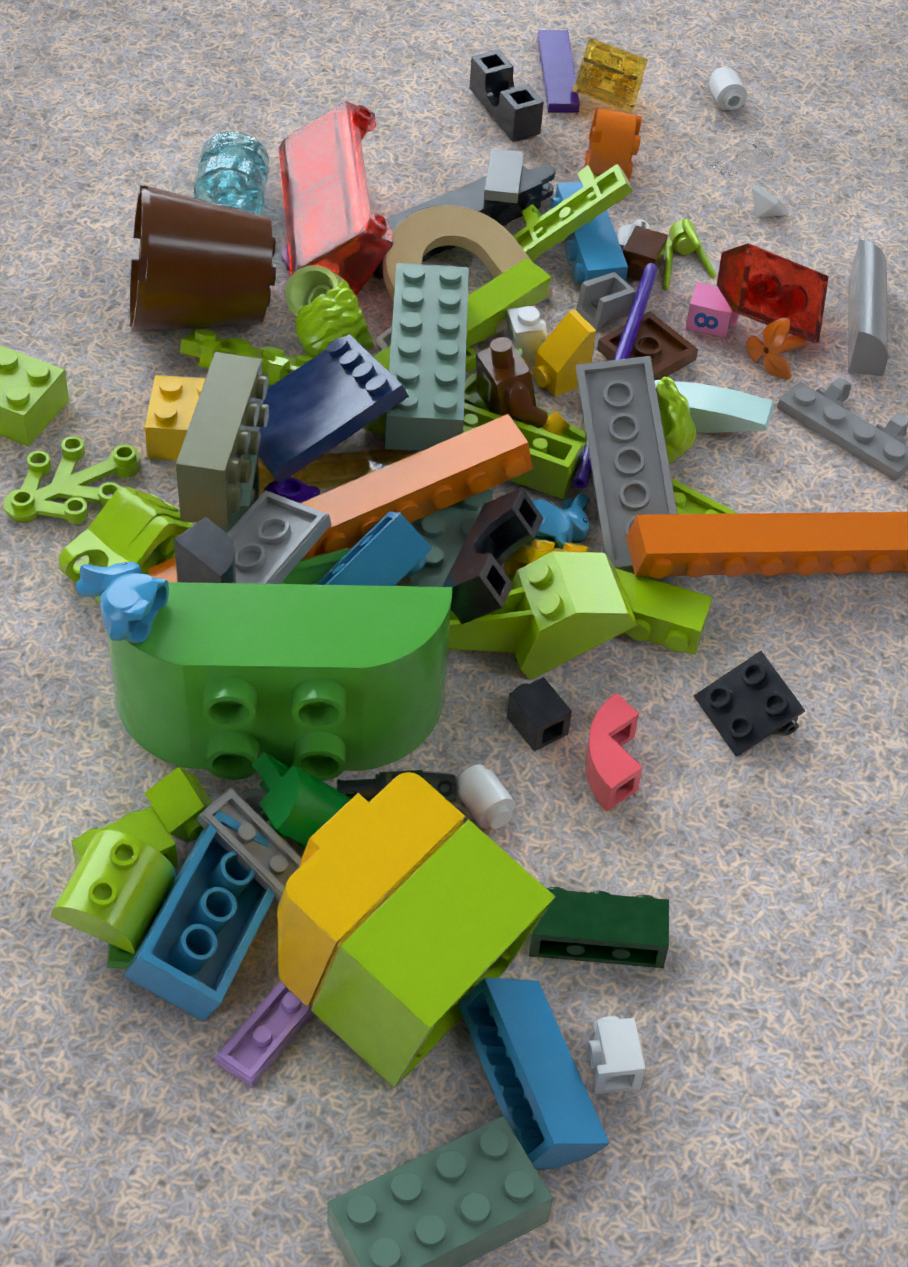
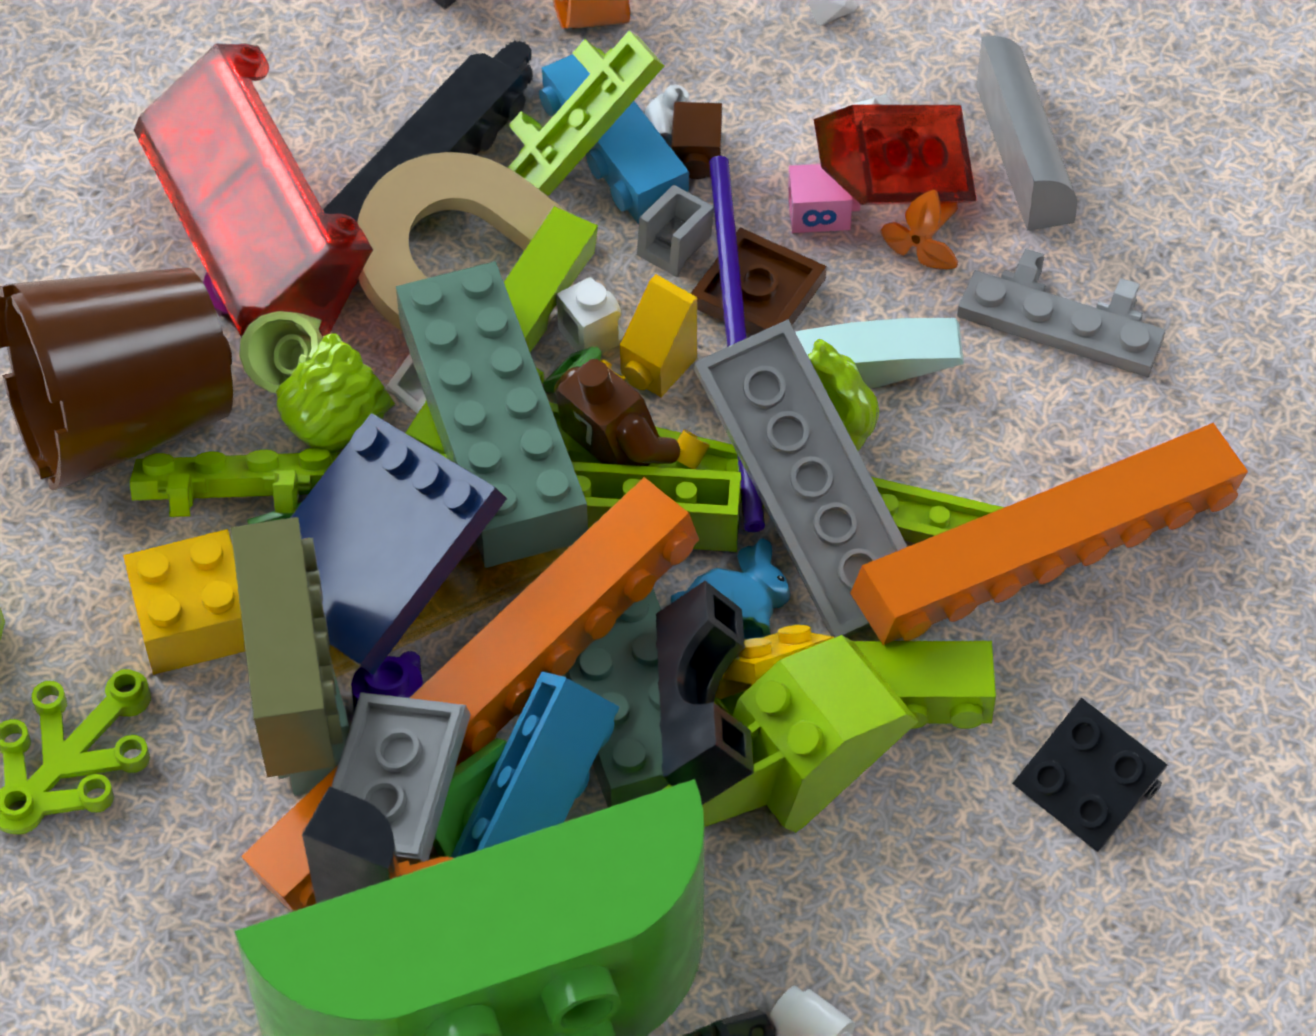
camera: 15 degrees left, 5 degrees up
lime piece [59,487,194,603] -> none
dark azure animal [76,562,169,643] -> none
clear light blue wheel [194,131,269,214] -> none
tile [484,148,524,203] -> none
black brick [507,677,572,752] -> none
coral brick [585,693,643,811] -> none
lime plant [662,218,716,290] -> none

